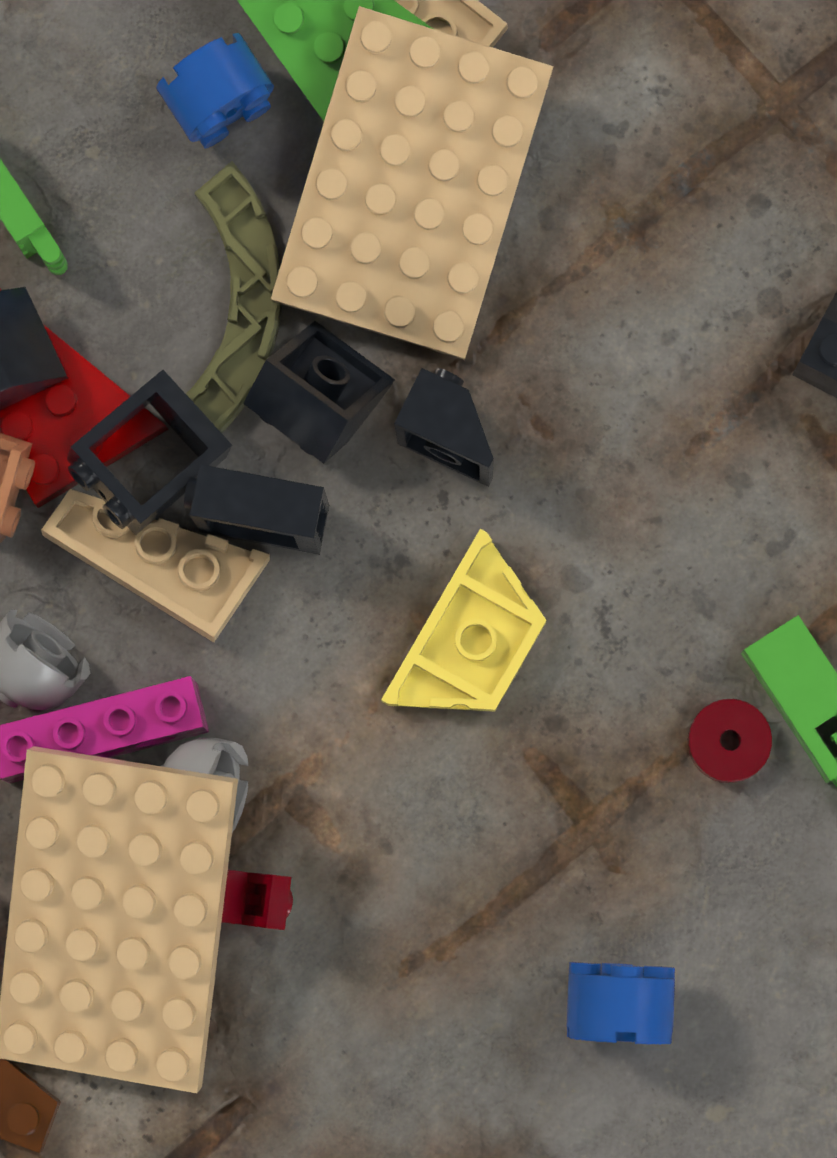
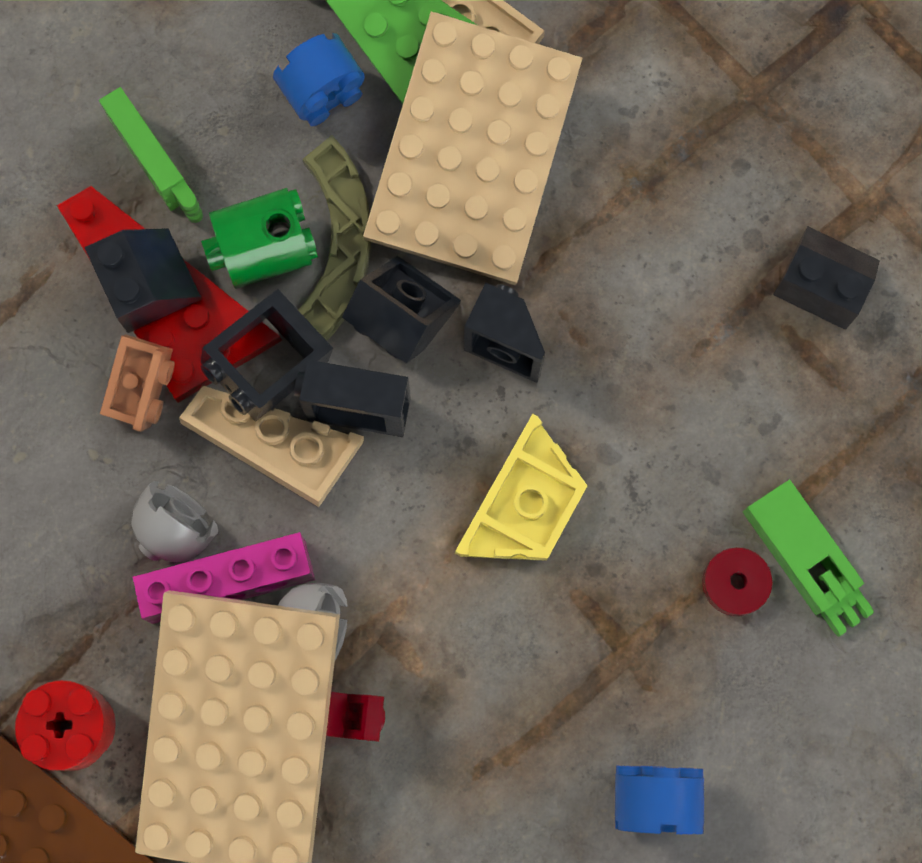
camera: 10 degrees left, 5 degrees down
none -> green cylinder [201,188,318,289]

